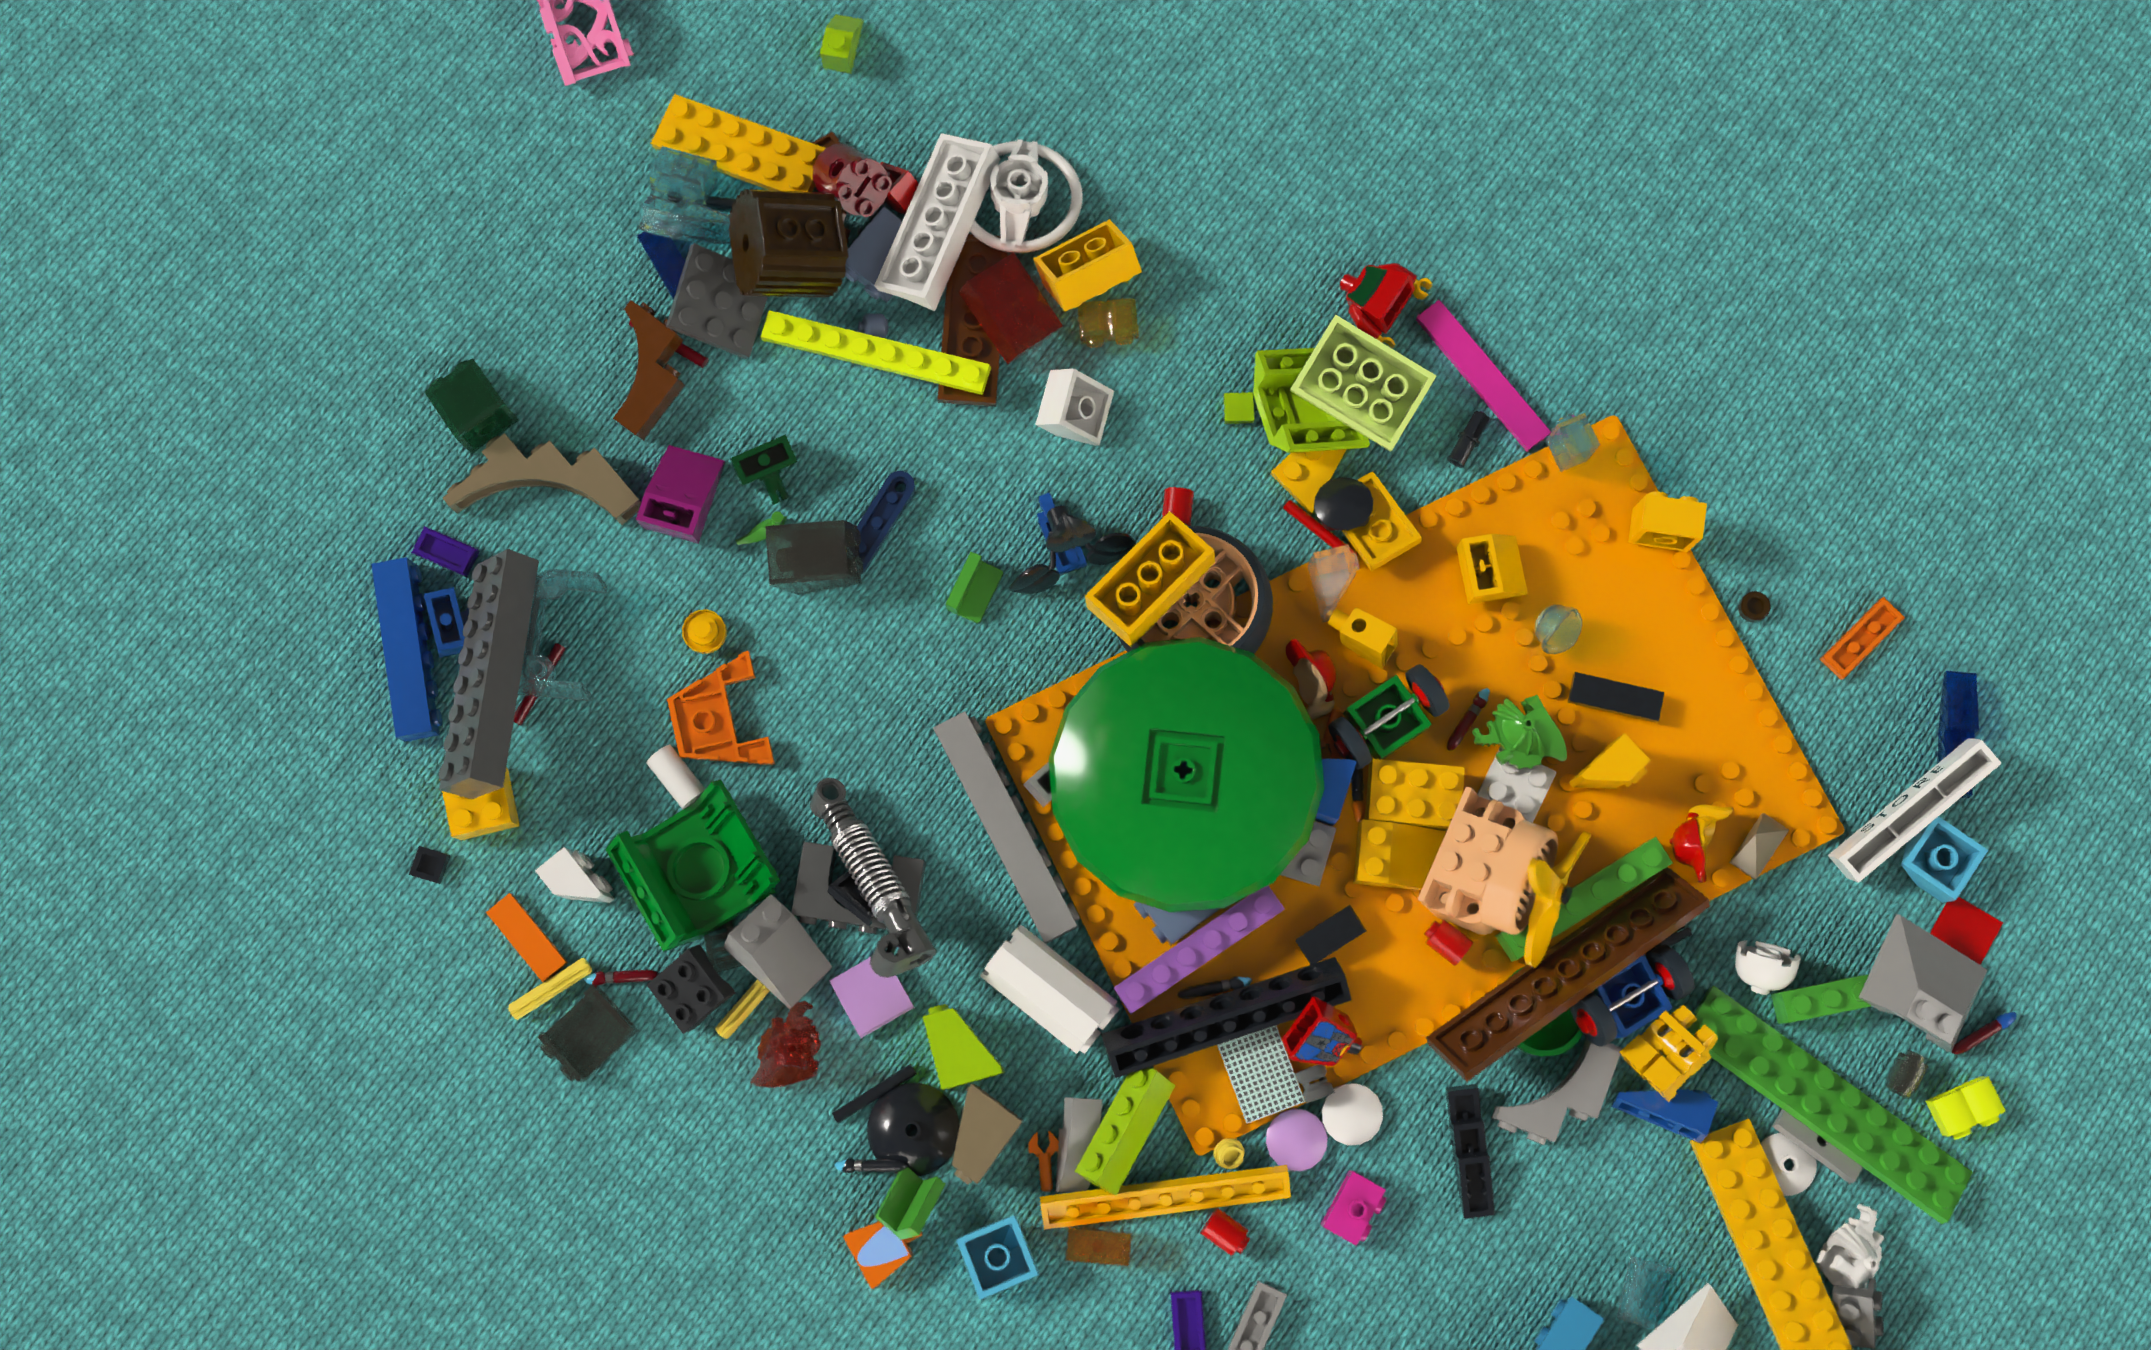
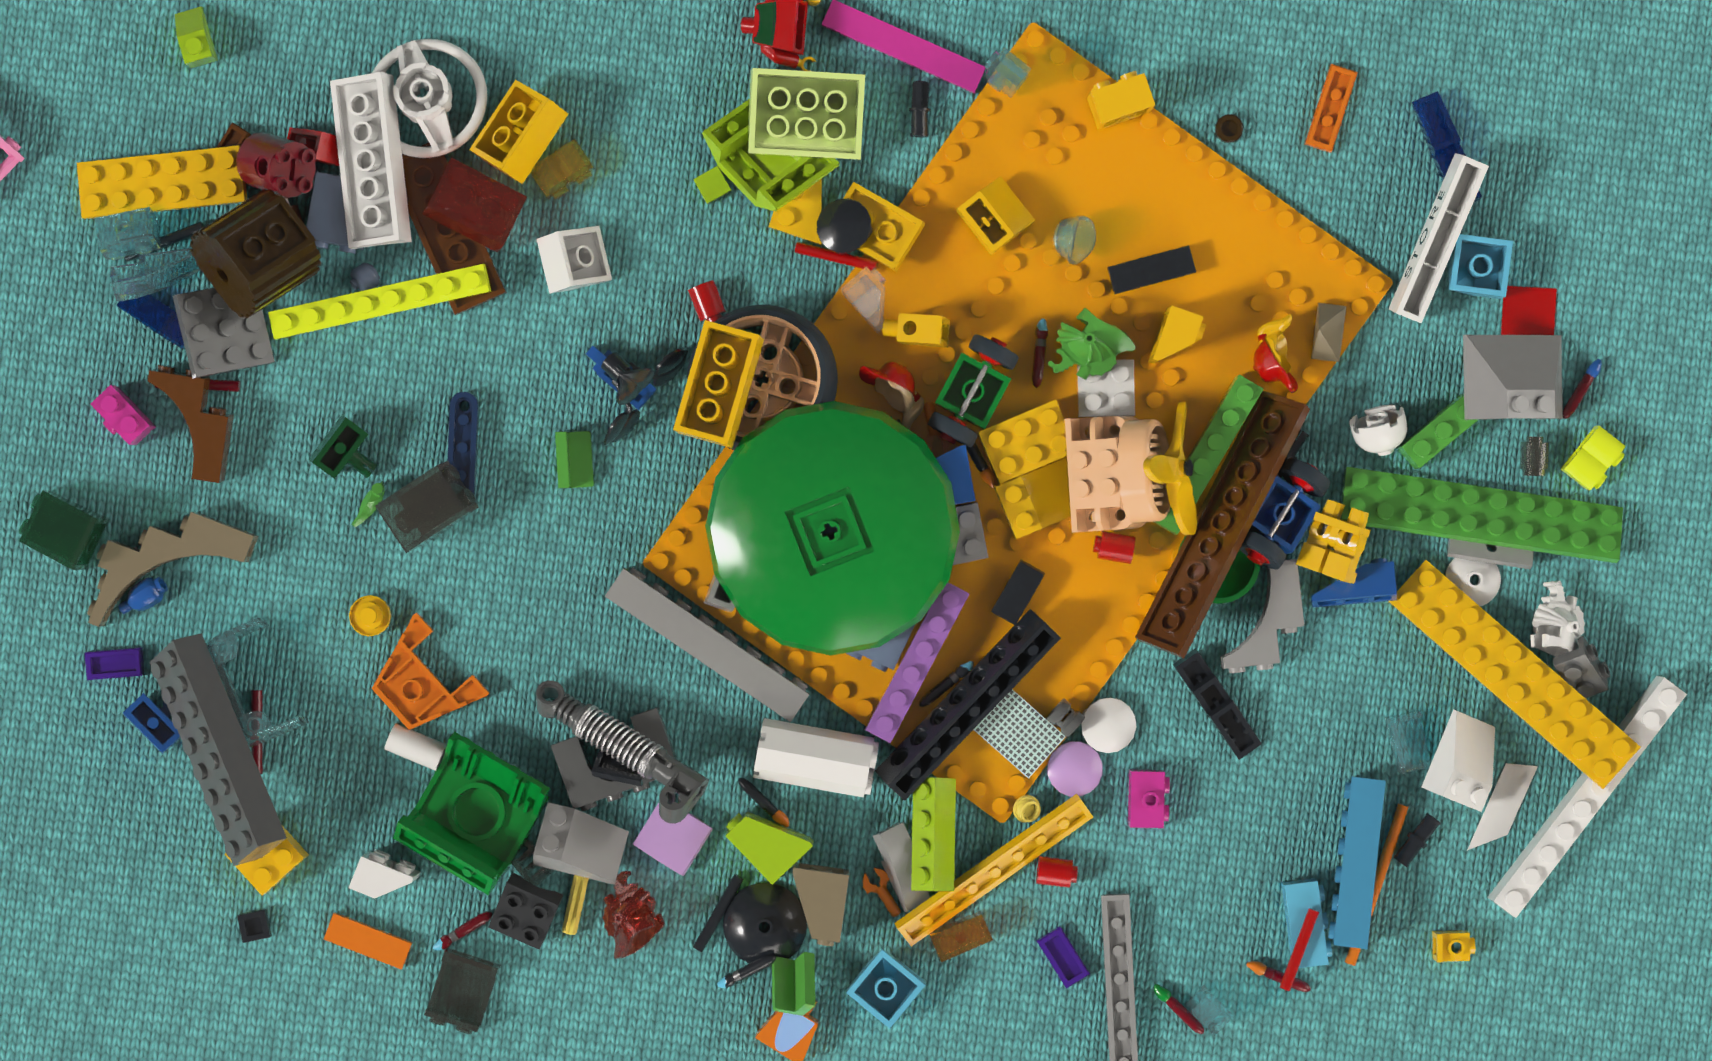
camera: 35 degrees left, 10 degrees up
blue brick [371,557,442,742] -> none
light yellow axle [508,958,592,1020] -> none
magenta slope [636,445,725,544] -> none
torso [1282,996,1362,1066] -> none
none -> dark pink brick [91,385,156,446]
none -> blue plant [118,577,168,614]
none -> black piece [738,778,789,828]

